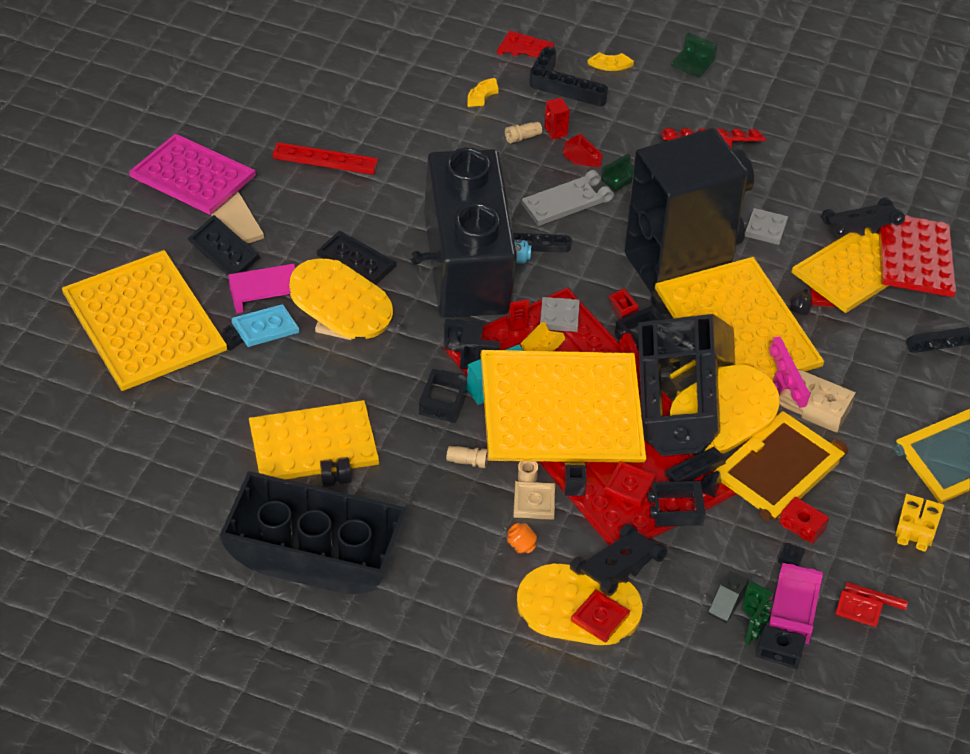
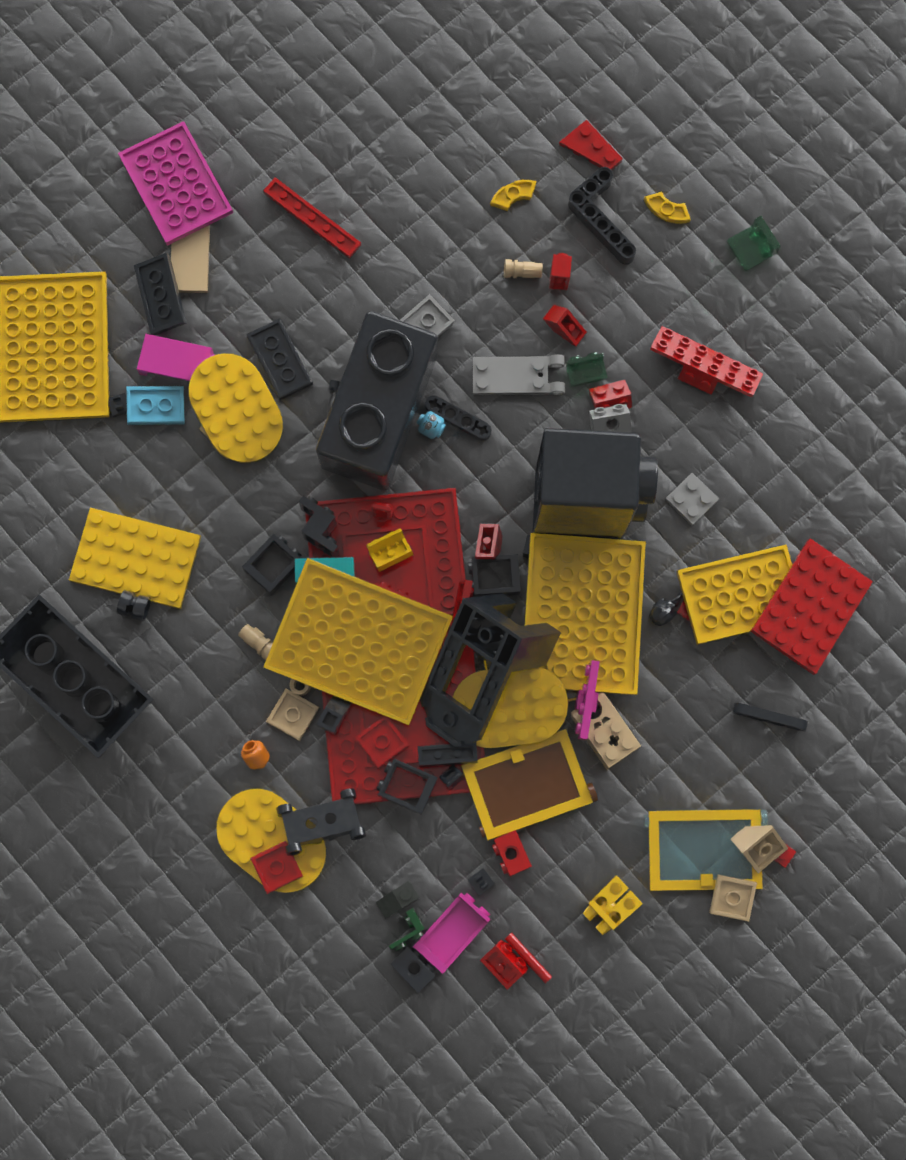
camera: 25 degrees right, 30 degrees up
light grey plate [540,297,579,332] -> none
black piece [821,197,905,237] -> none

